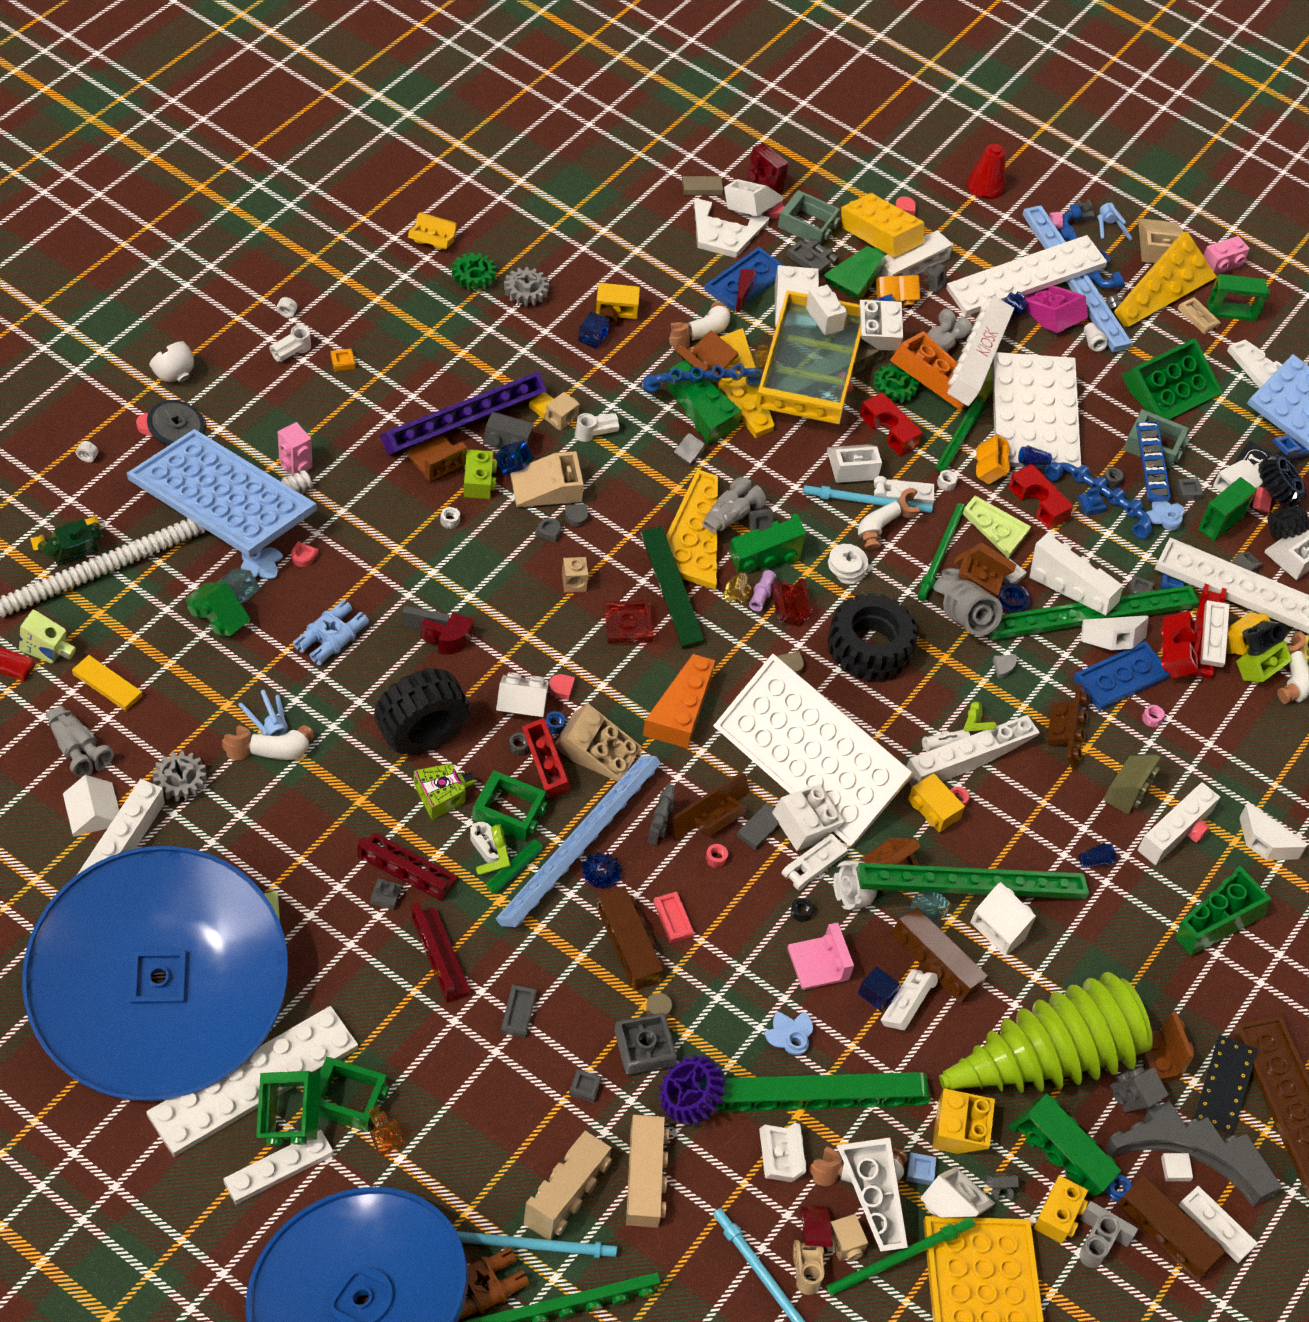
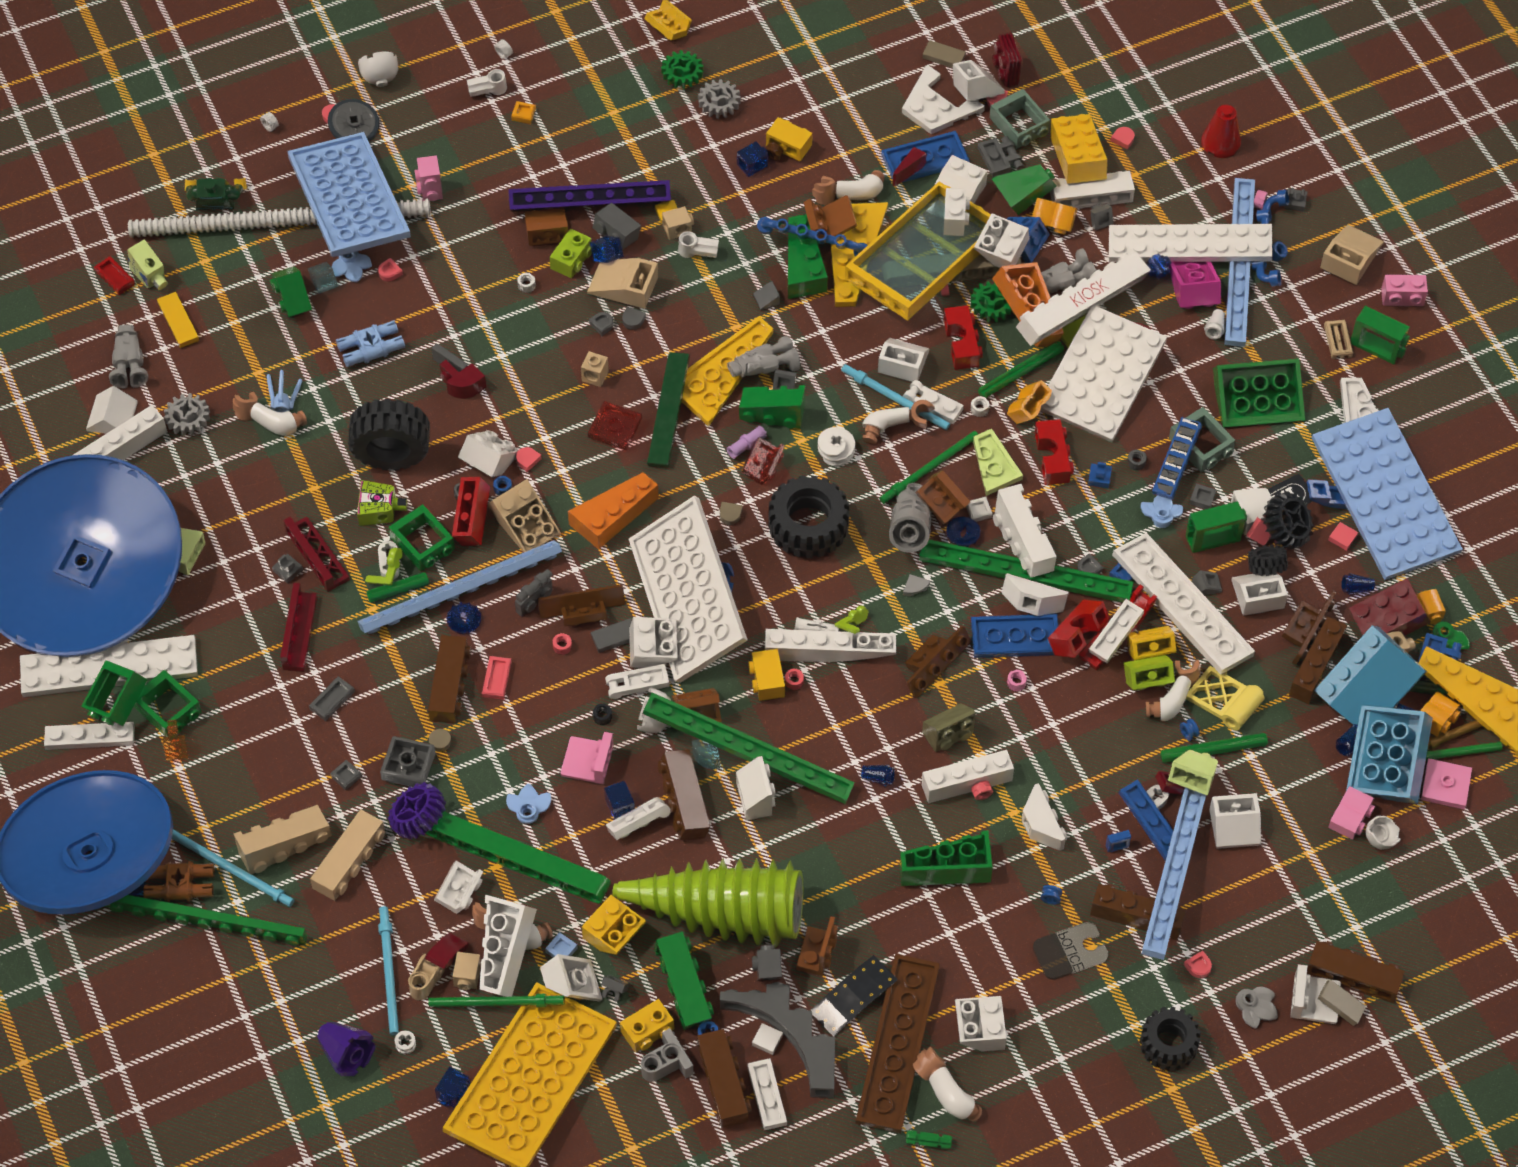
camera: 35 degrees right, 5 degrees up
clear yellow tile [723,572,752,602] -> none
clear blue cone [1018,445,1052,466] -> none
blue bar [1044,462,1152,539] -> none
light blue plant [1097,203,1132,241] -> none
dark grey plate [1106,295,1124,312] -> none
yellow wing [1114,231,1217,327] -> none
black piece [1242,620,1287,655] -> none

